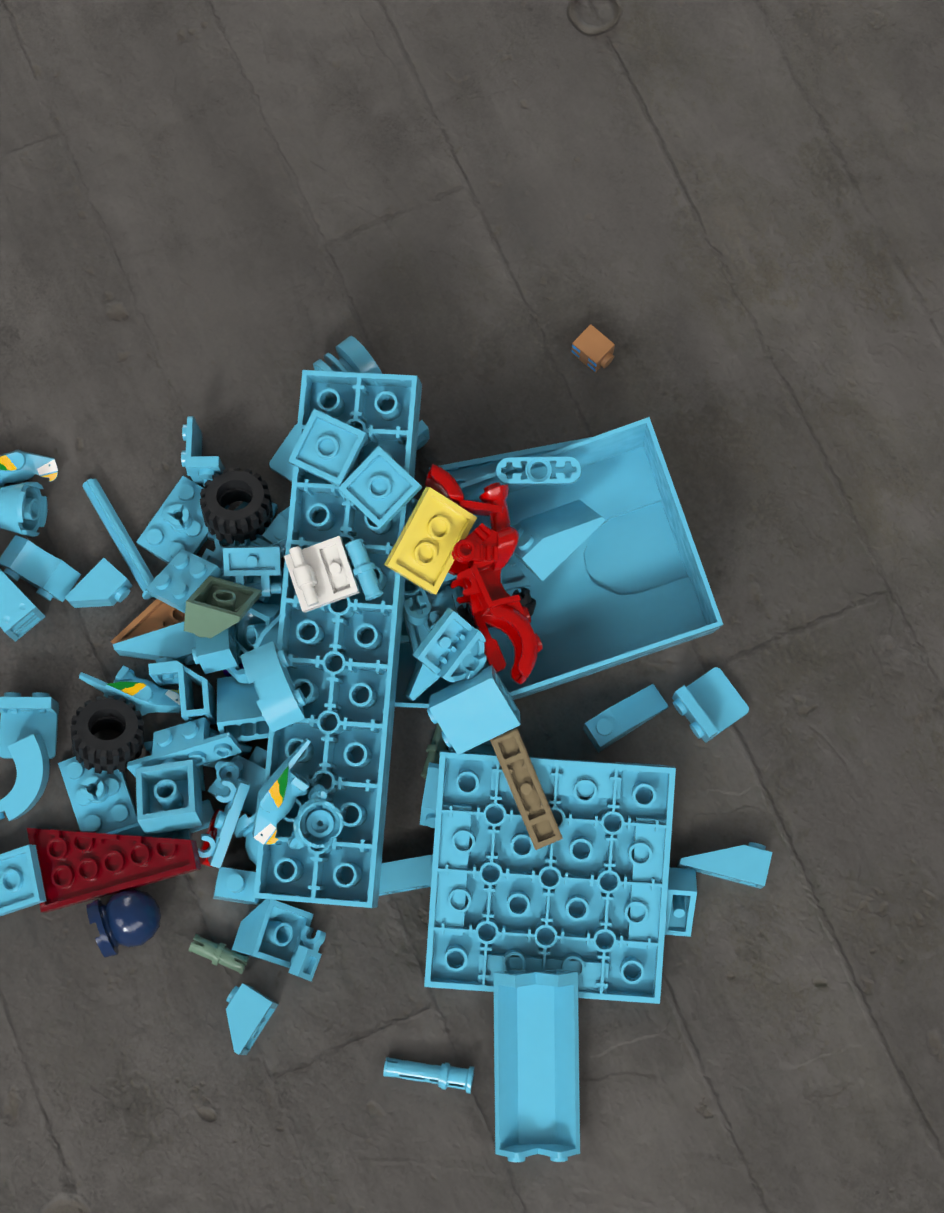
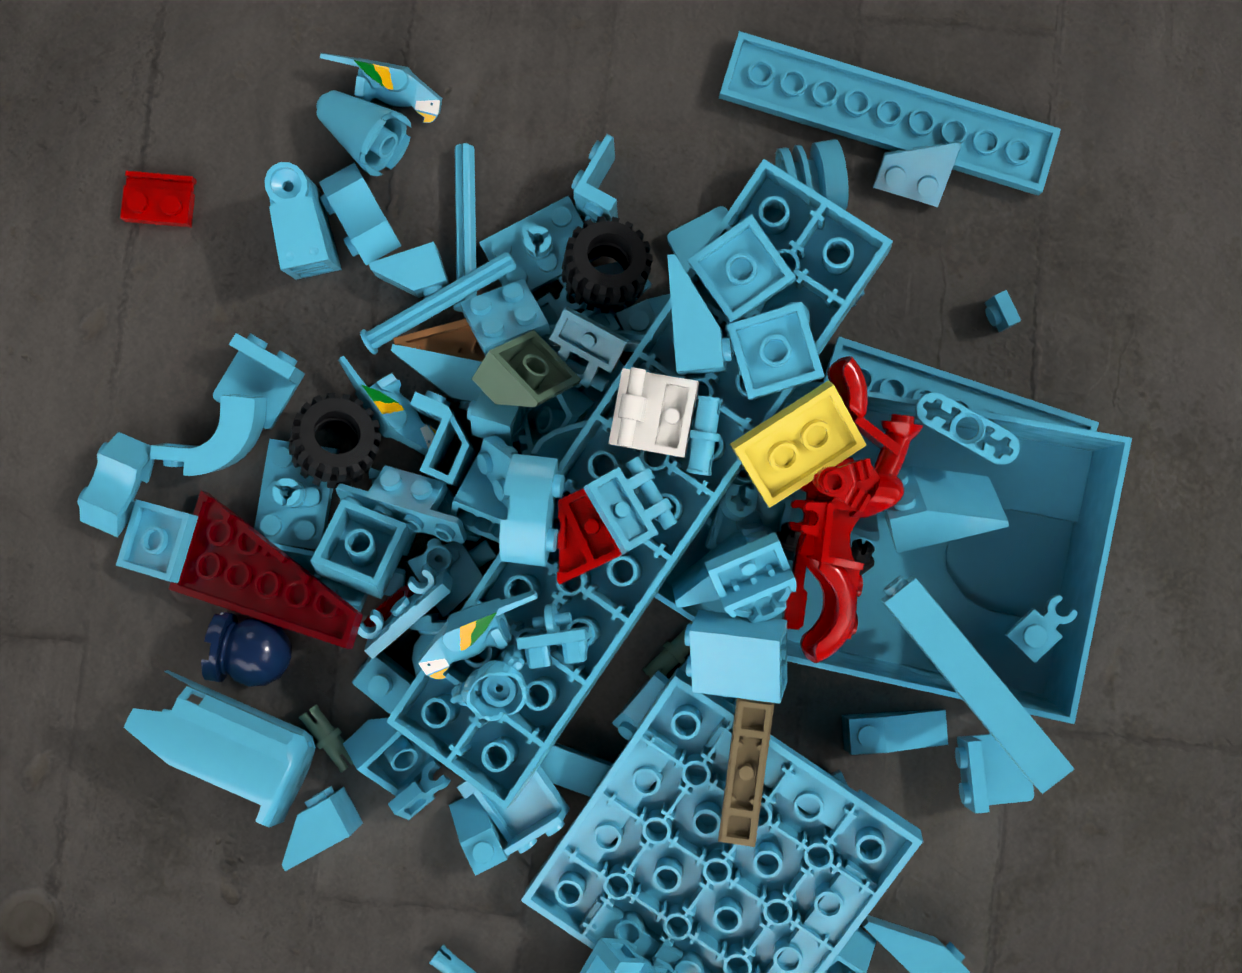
camera: 25 degrees right, 10 degrees up
medium nougat brick [571,324,615,373] -> none
none -> medium azure piece [124,670,316,828]
none -> medium azure axle [360,252,516,355]
none -> medium azure slope [449,794,509,876]
none -> medium azure panel [457,766,570,856]
none -> medium azure wing [477,435,518,510]
none -> medium azure hips [516,603,592,669]
none -> red wing [557,488,626,585]
none -> medium azure plate [583,457,678,555]
none -> medium azure slope [667,254,732,376]
none -> medium azure plate [719,31,1061,196]
none -> medium azure wing [873,140,962,207]
none -> medium azure brick [881,575,1074,794]
none -> medium azure plate [985,290,1021,333]
none -> medium azure plate [1005,594,1078,663]

